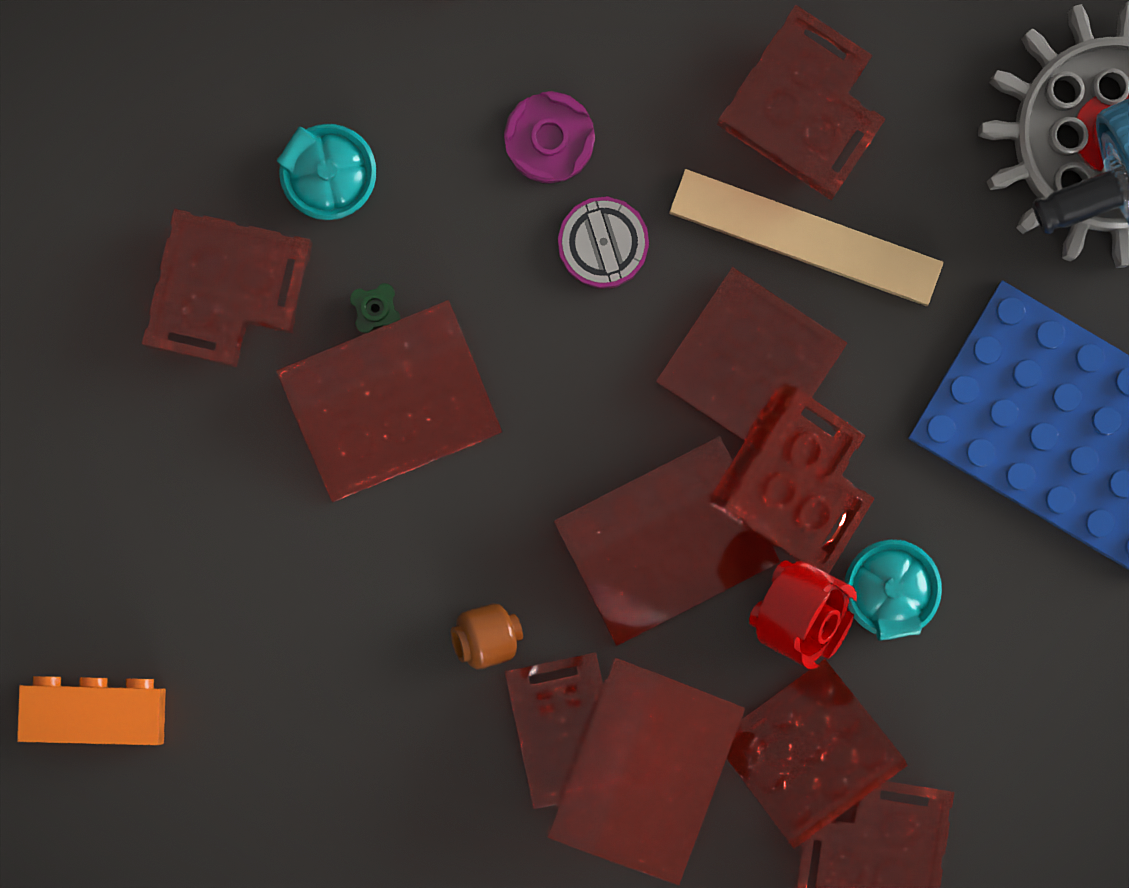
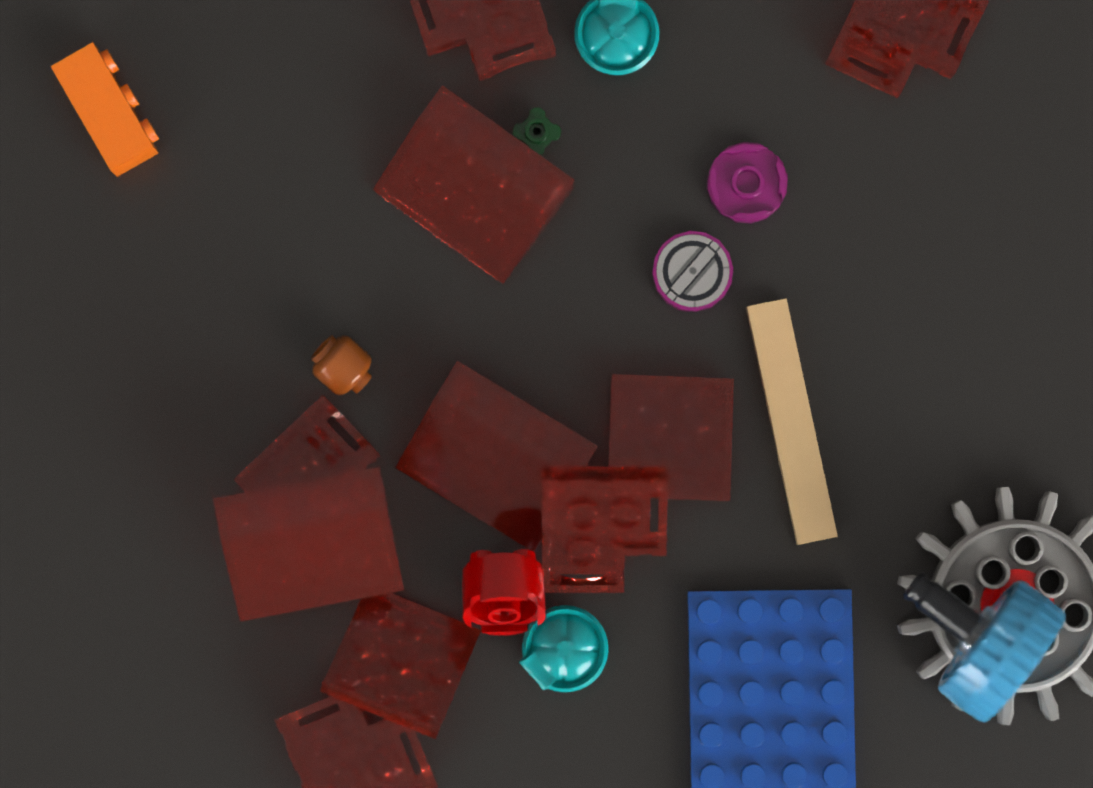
camera: 60 degrees right, 0 degrees up
clear red piece [717,5,886,201] -> none

